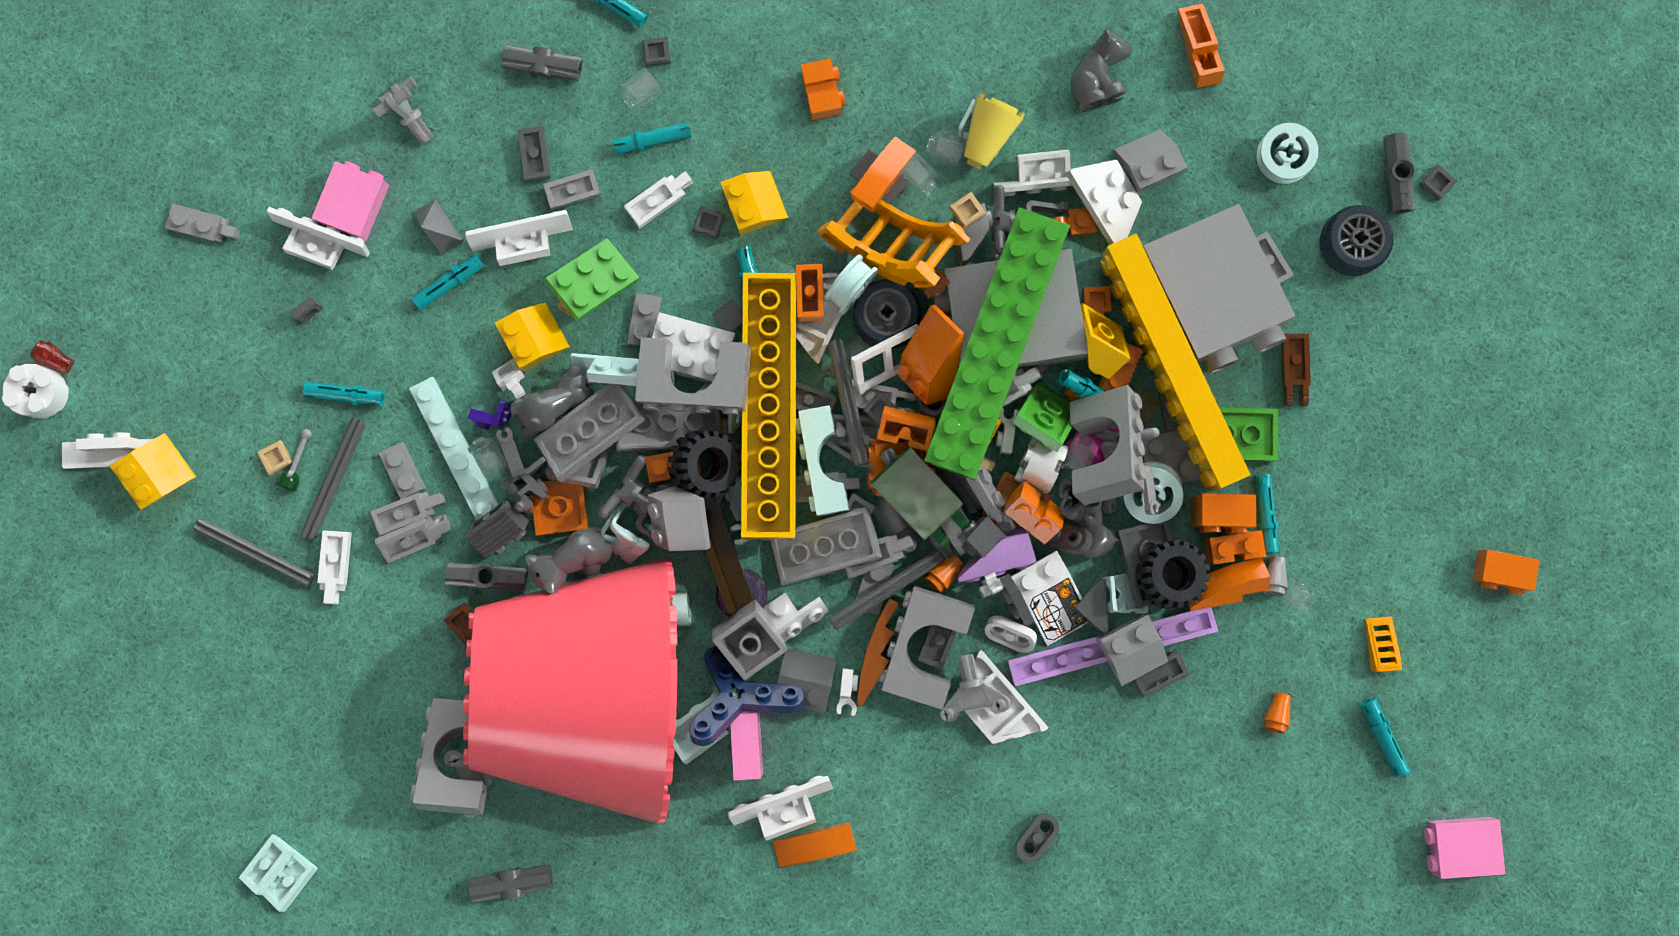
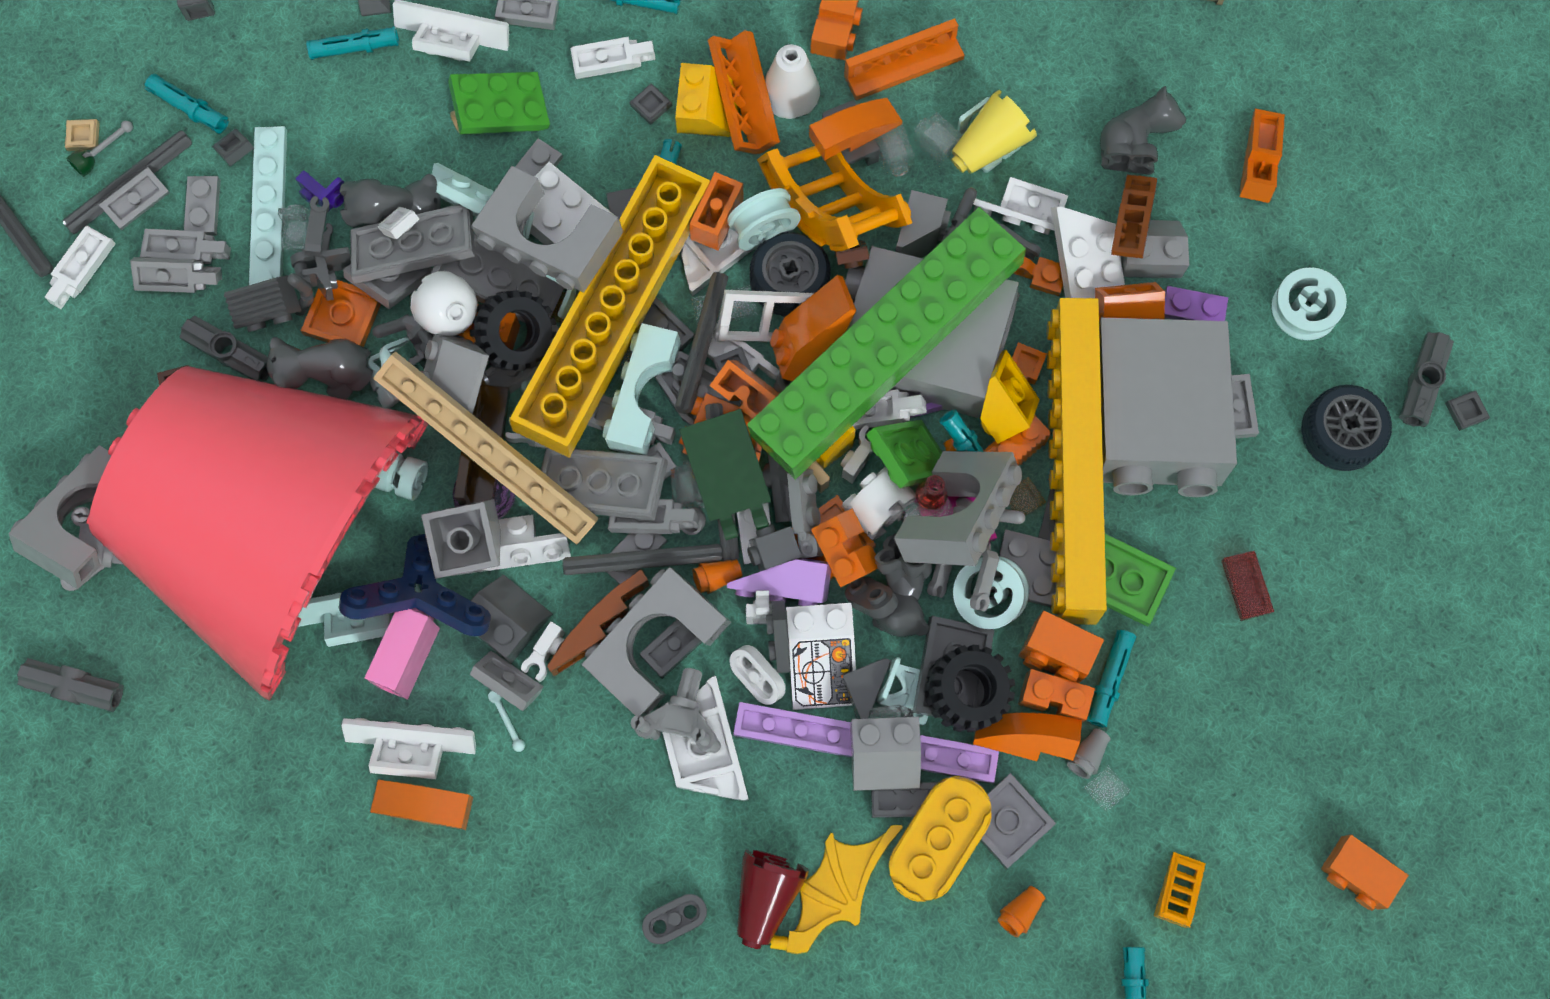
camera: 25 degrees right, 10 degrees down
white plate [492,358,526,399] -> none
yellow slope [495,303,570,372] -> none
tan tile [949,192,986,229] -> none
reddish brown hinge [1281,334,1311,407] -> none
none -> light grey plate [99,167,170,230]
none -> dark grey tile [212,129,254,166]
none -> tan plate [373,351,599,545]
none -> white tile [378,207,419,239]
none -> white cylinder [411,271,478,337]
none -> light grey plate [470,651,544,711]
none -> light aqua hinge [488,691,525,752]
none -> orange fence [708,30,780,154]
none -> dark red cone [737,849,809,949]
none -> white cone [764,44,820,119]
none -> yellow animal [770,825,903,954]
none -> orange fence [844,18,965,100]
none -> clear tile [870,705,914,719]
none -> yellow tile [889,776,992,902]
none -> clear red cone [916,475,948,510]
none -> flat silver plate [980,773,1056,869]
none -> orange brick [1095,282,1165,321]
none -> dark orange slope [1111,174,1157,259]
none -> medium lavender plate [1165,286,1228,321]
none -> clear red plate [1221,551,1274,621]

